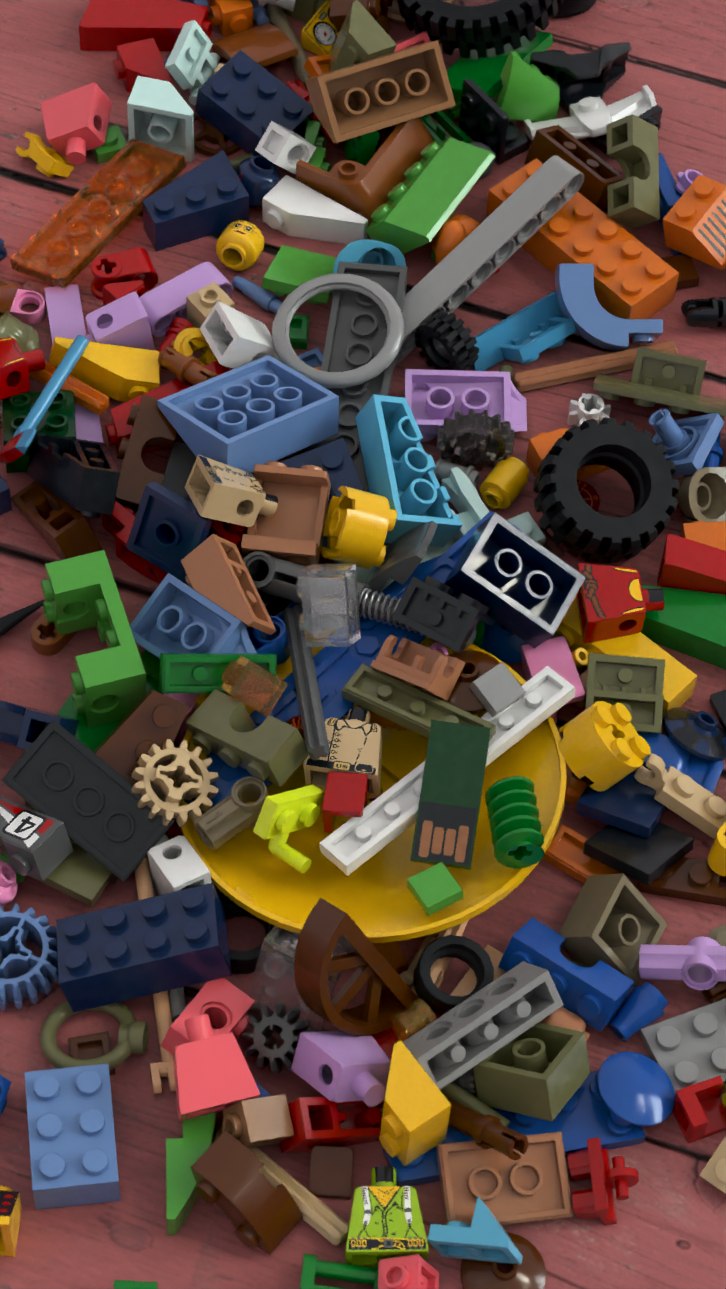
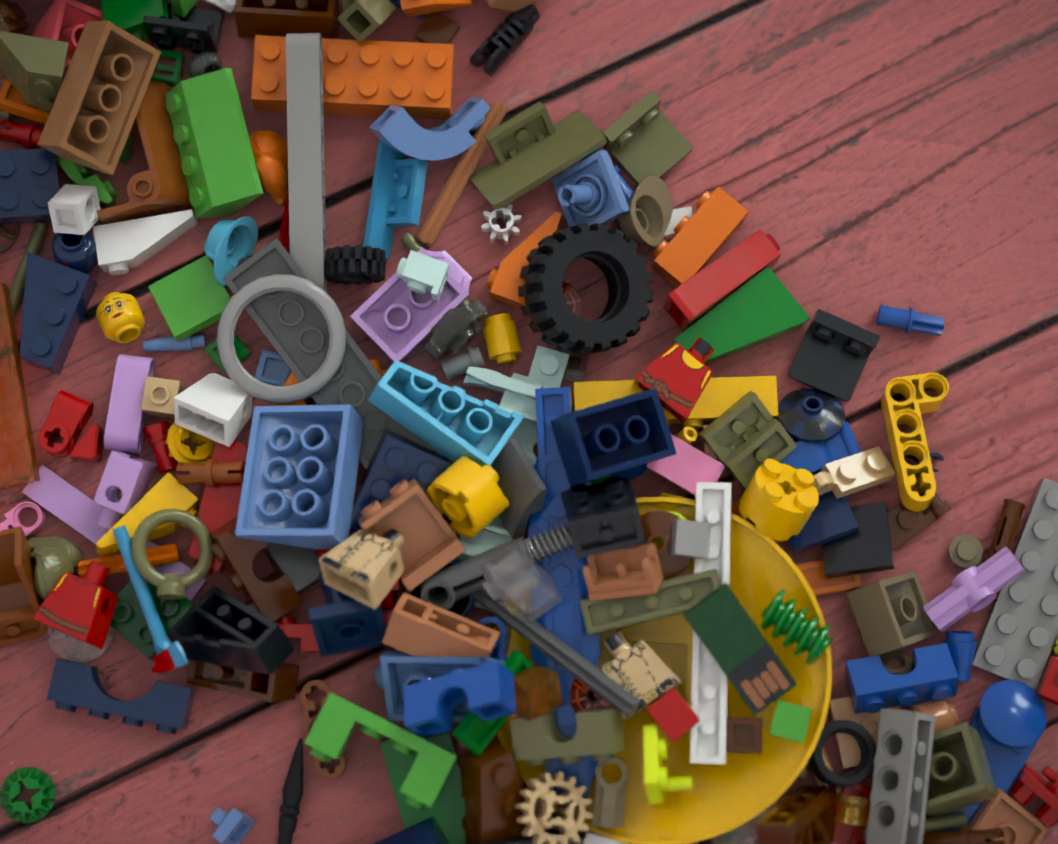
camera: 45 degrees left, 25 degrees up
none -> olive piece [132,509,214,600]
none -> light aqua brick [396,250,450,302]
none -> blue arch [403,661,516,738]
none -> reddish brown tile [726,717,763,754]

